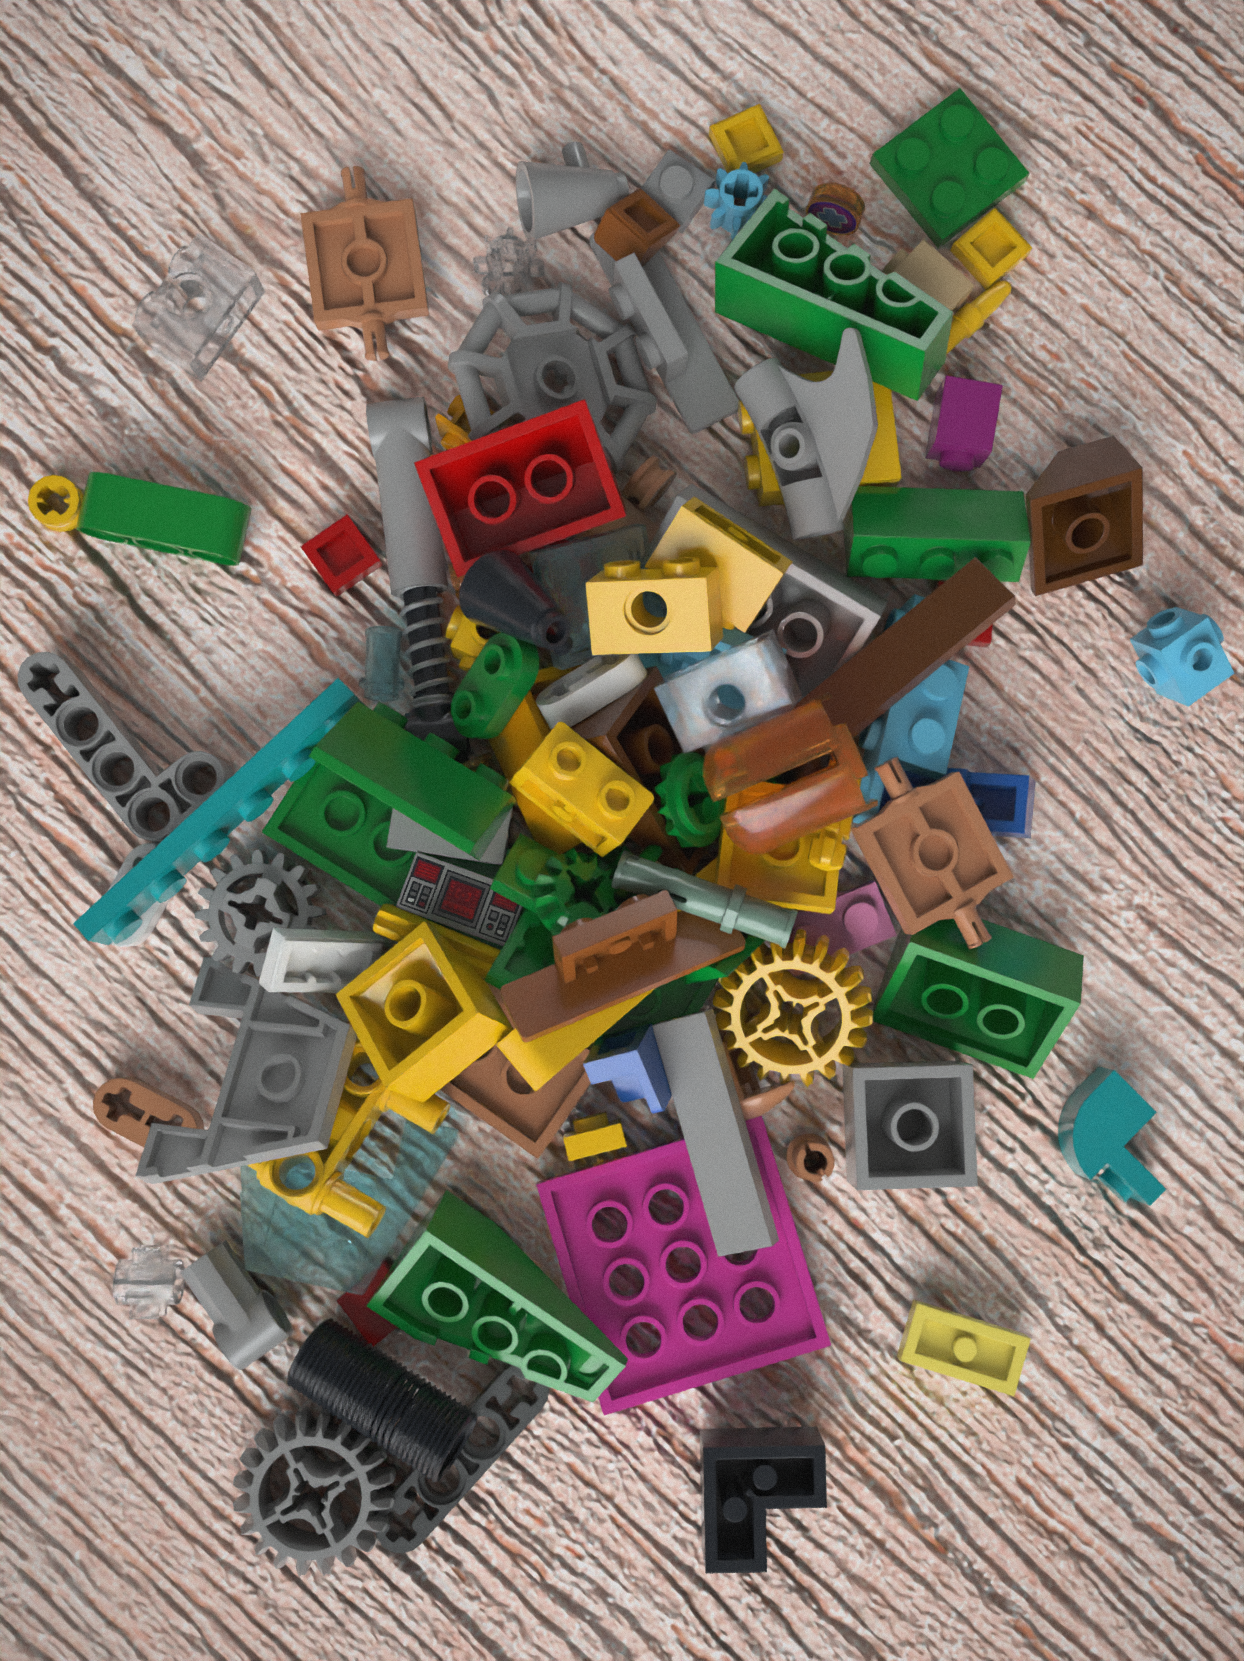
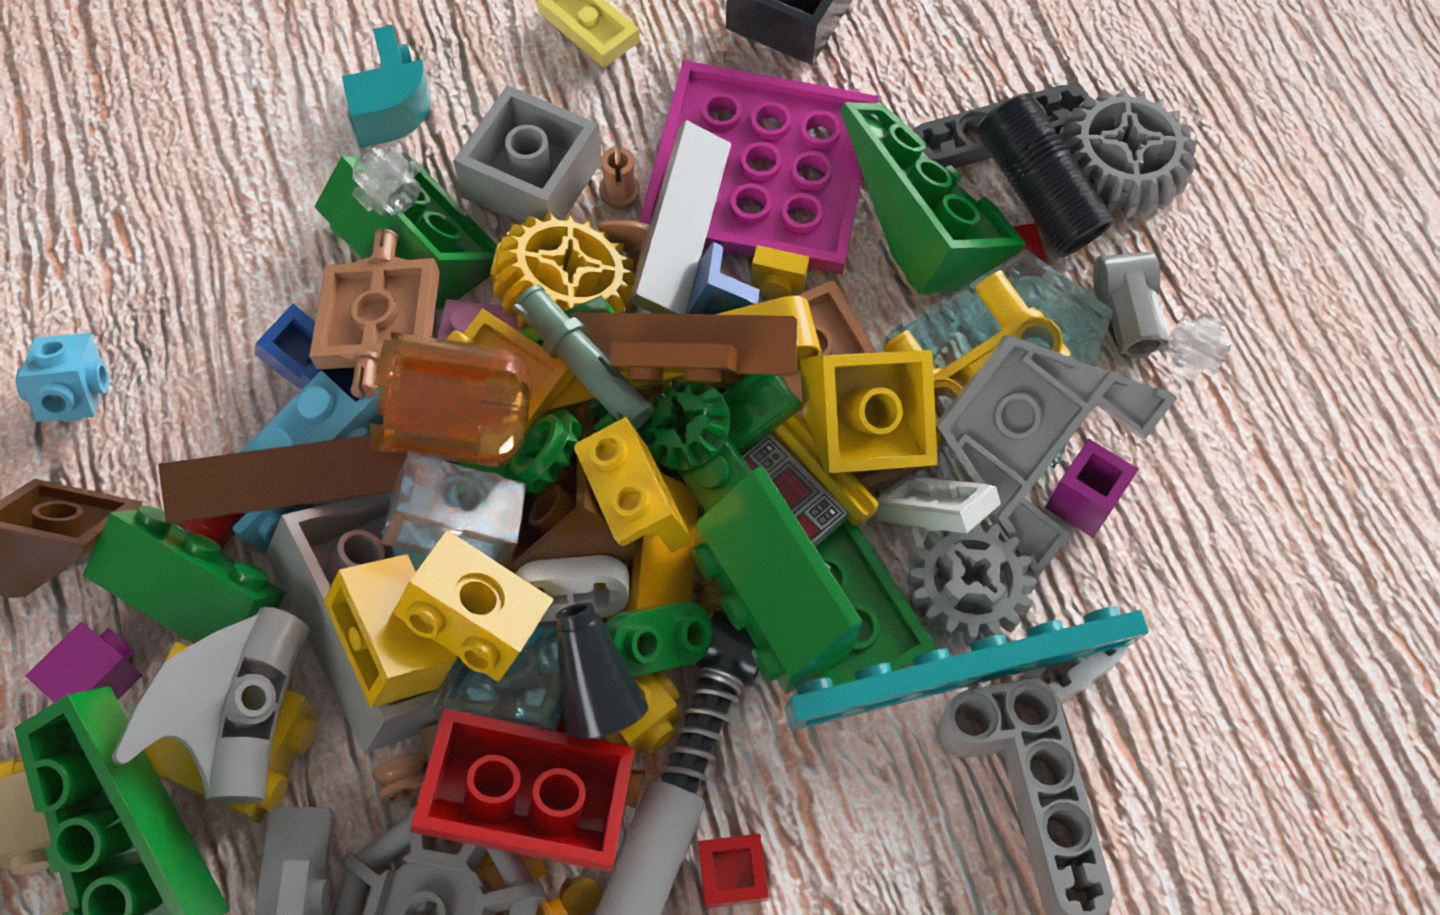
camera: 150 degrees left, 20 degrees down
nougat beam [93,1076,204,1148] -> none
clear light blue pin [359,626,405,702] -> none
none -> clear gear [352,145,421,216]
none -> magenta brick [1045,438,1139,538]

